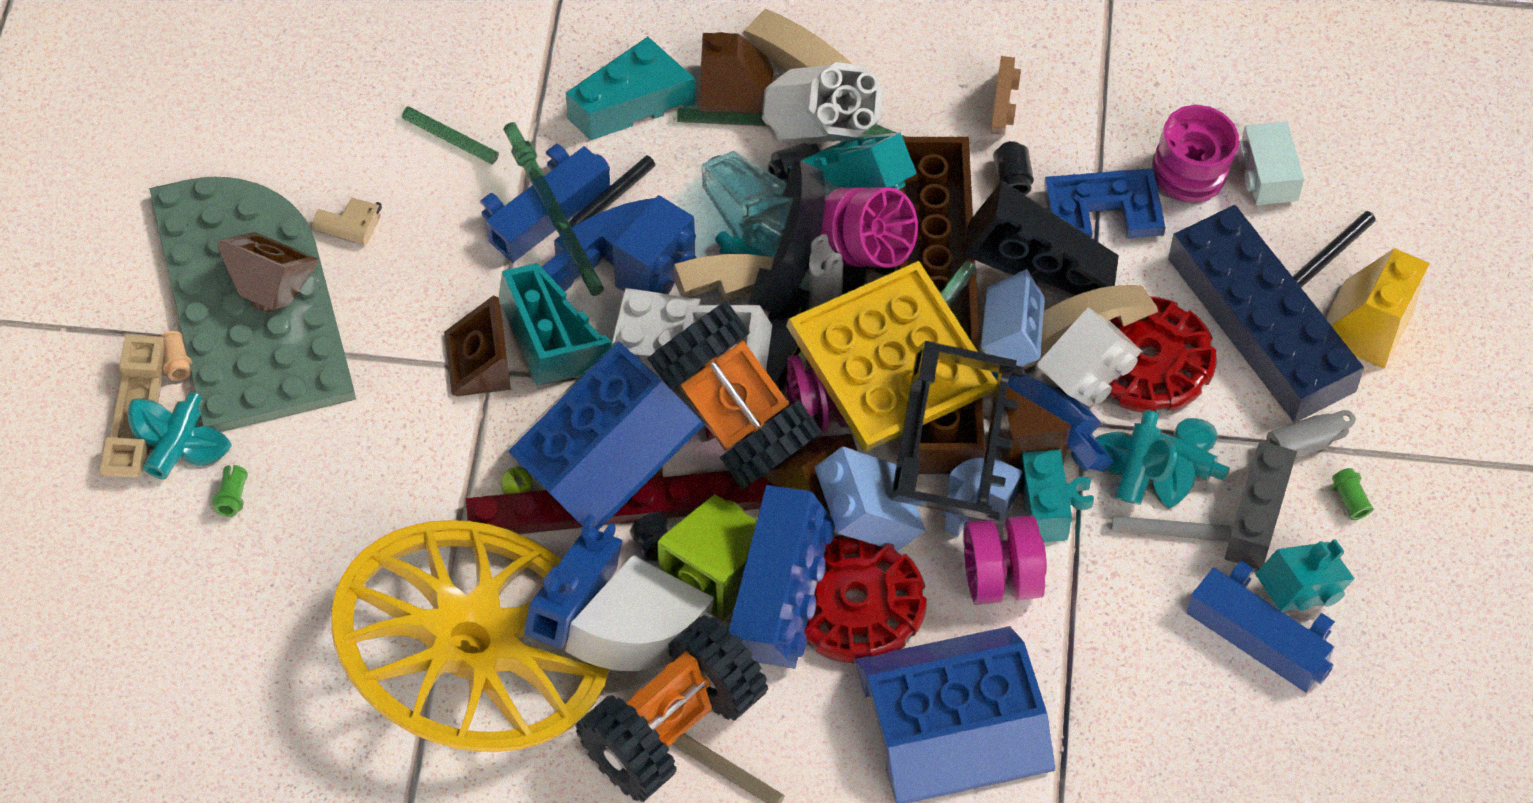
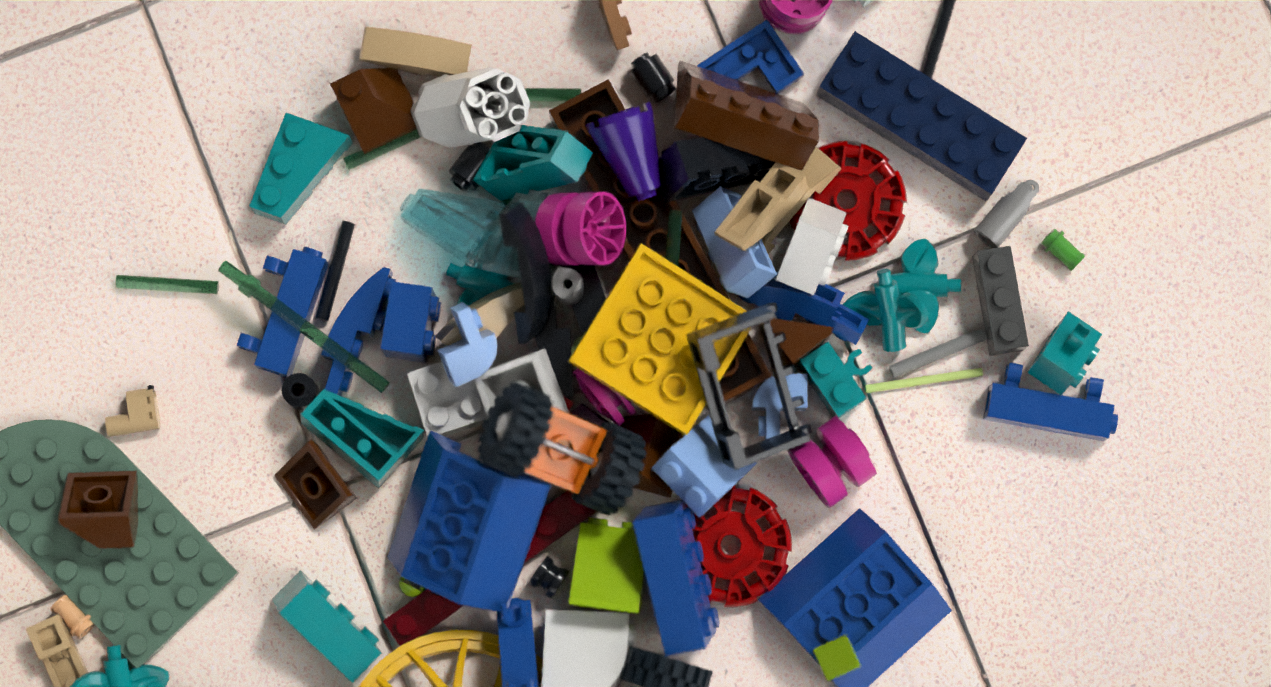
camera: 30 degrees left, 25 degrees up
yellow slope [1325,248,1430,369] -> none
none -> teal wedge [272,570,382,683]
none -> black brick [281,373,320,410]
none -> light blue brick [437,302,497,387]
none -> dark purple cone [585,102,661,201]
none -> reddish brown slope [675,60,819,171]
none -> tan slope [715,162,809,251]
none -> lime slope [813,635,861,681]
none -> yellowish green axle [864,368,983,393]

